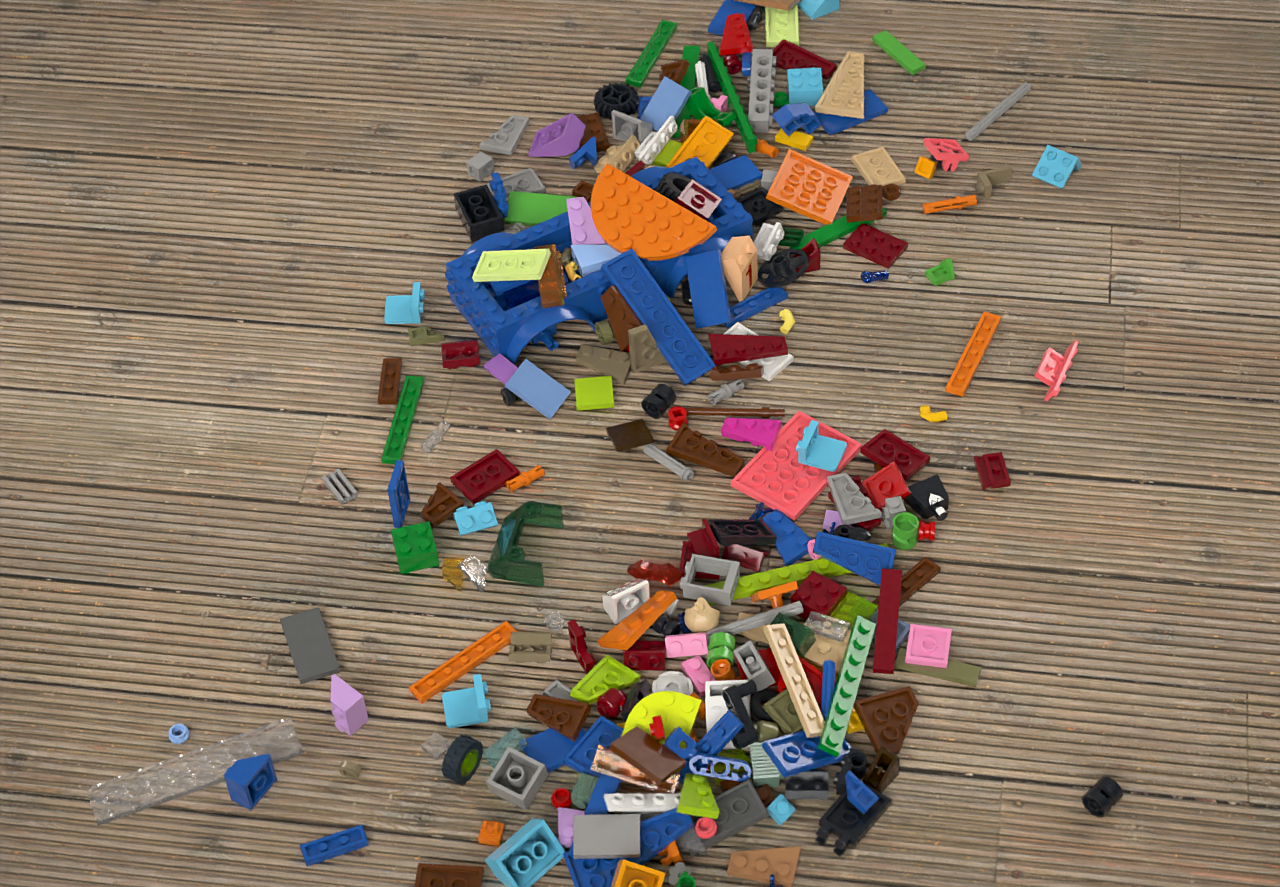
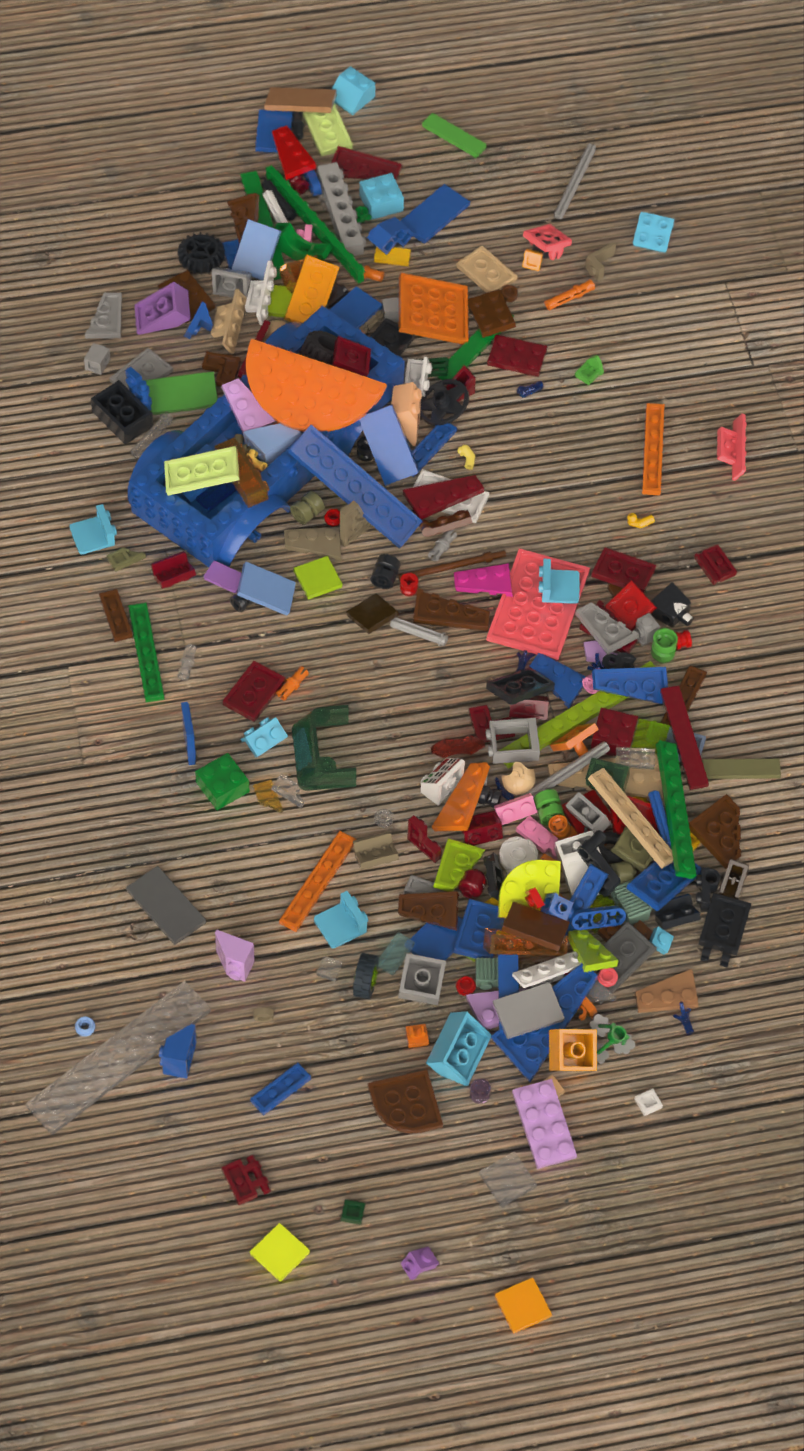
camera: 25 degrees left, 10 degrees up
light grey tile [322,468,358,505] -> none
reddish brown wing [421,482,464,528] -> none
reddish brown wing [601,285,643,352] -> none
green tile [625,20,677,88] -> none
dark red panel [687,518,720,559] -> none
tan wing [815,51,864,119] -> none
blue tile [845,770,879,814] -> none
bright pink tile [905,624,952,668] -> none

